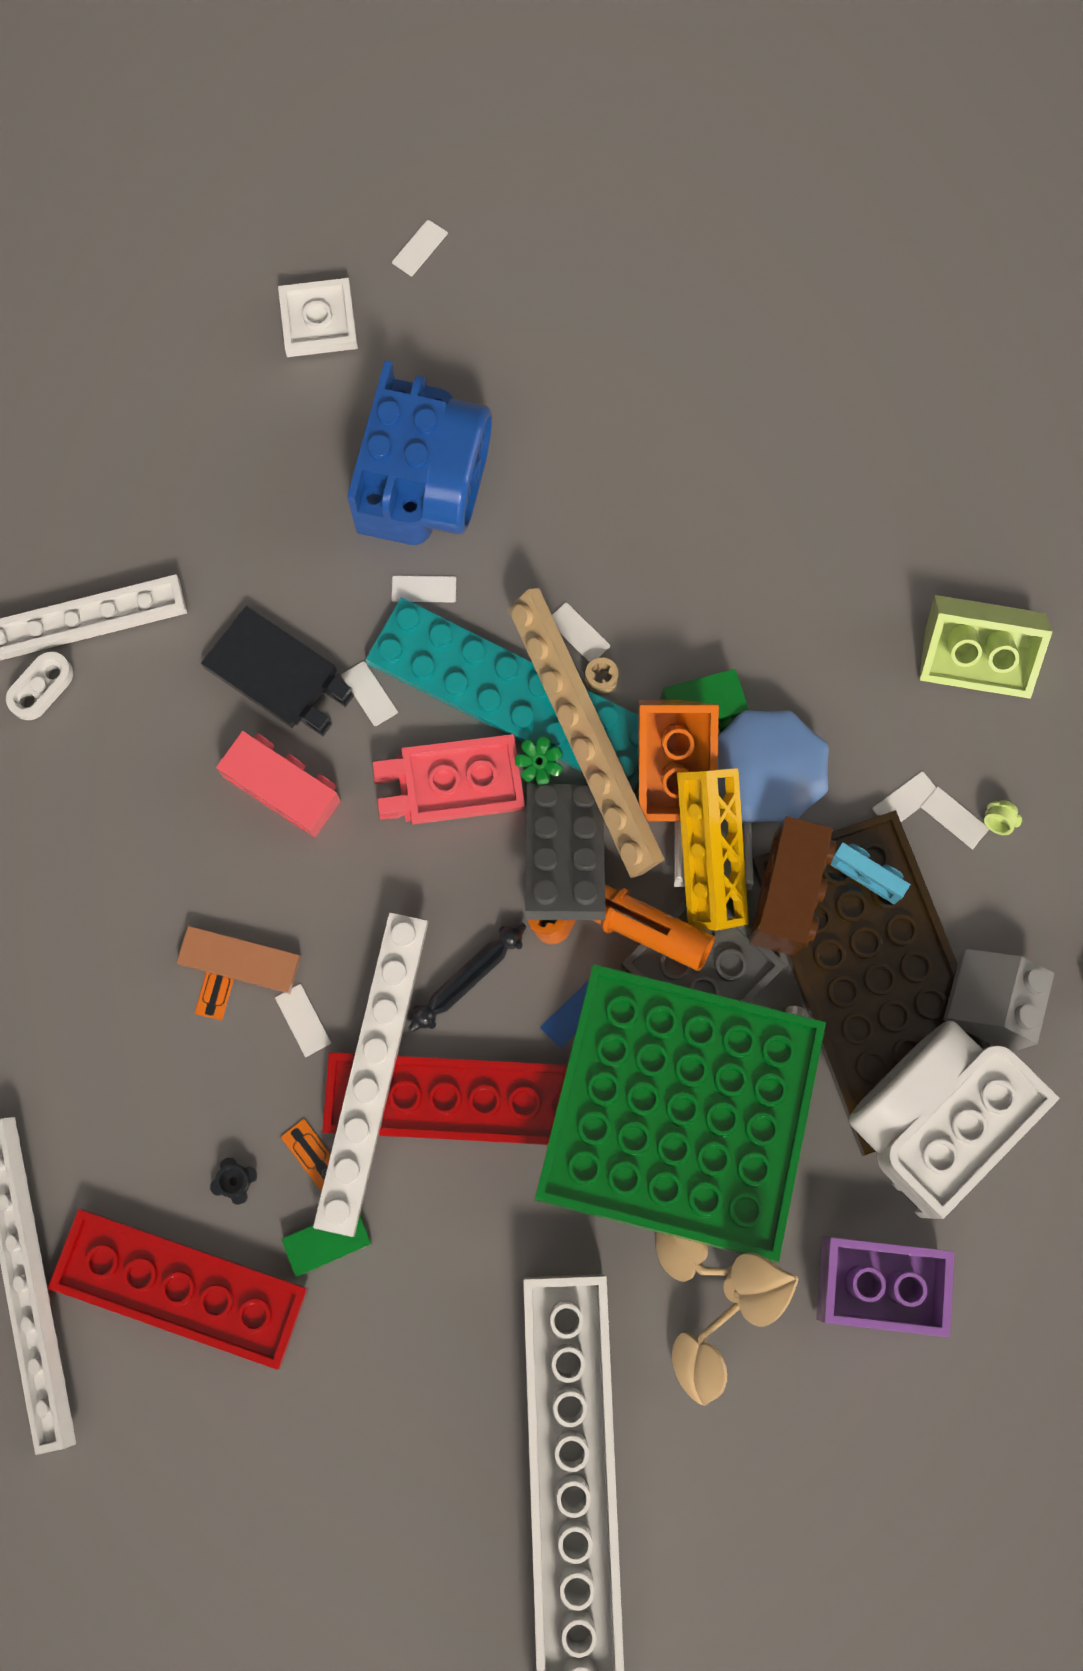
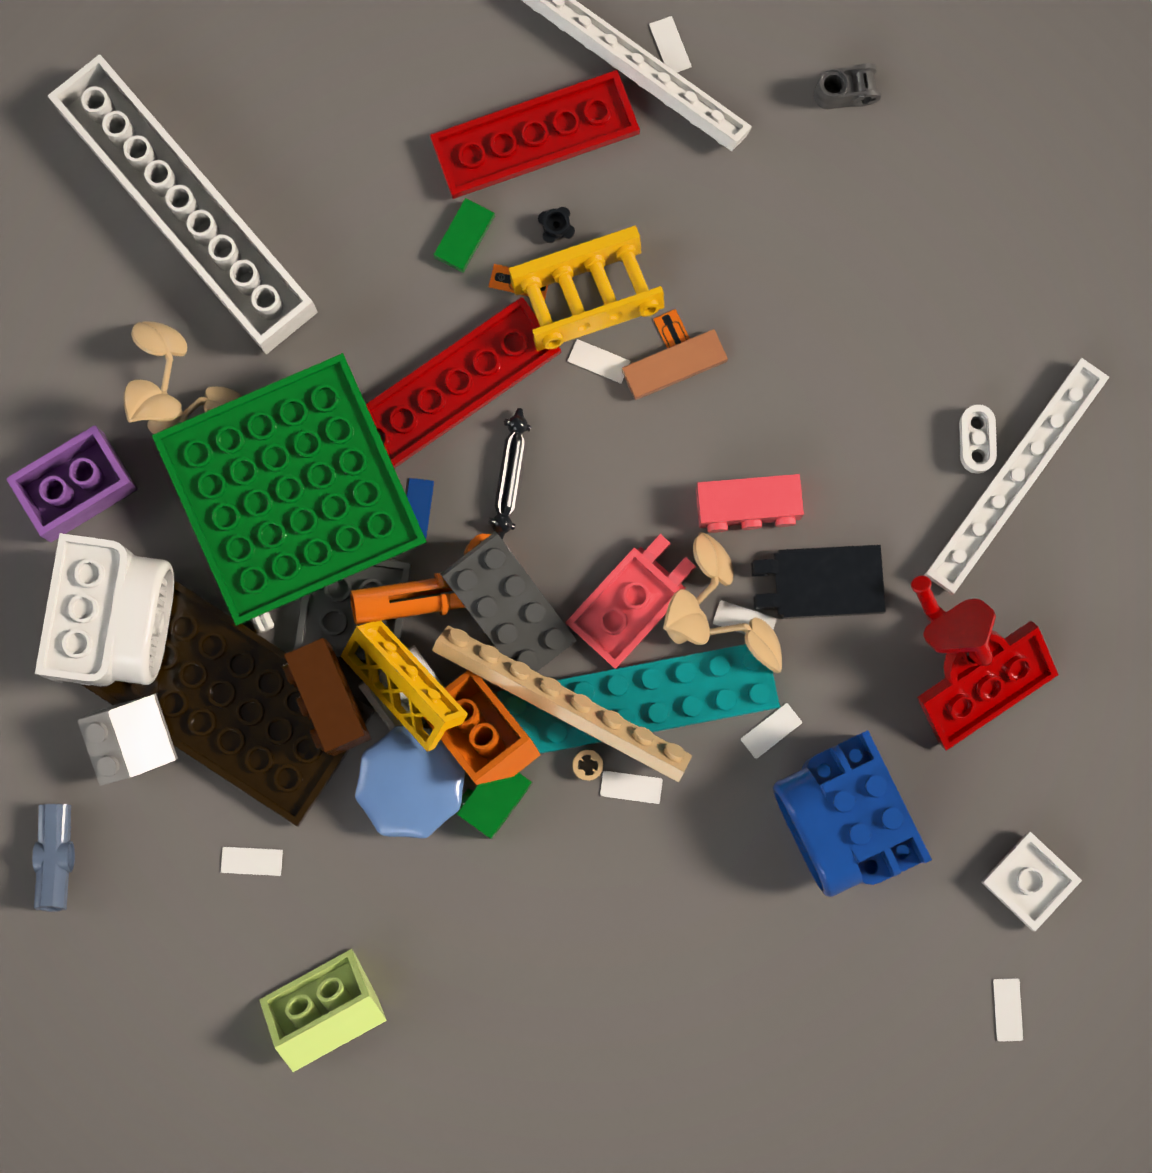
camera: 145 degrees right, 5 degrees up
white plate [313,912,429,1237] -> none
green plant [515,737,563,786] -> none
medium azure plate [830,842,911,904] -> none
white sticker [872,771,936,822] -> none
yellowish green plate [984,800,1022,835] -> none
none -> yellow fence [509,225,664,351]
none -> tan plant [663,532,782,674]
none -> red plate [911,575,1059,751]

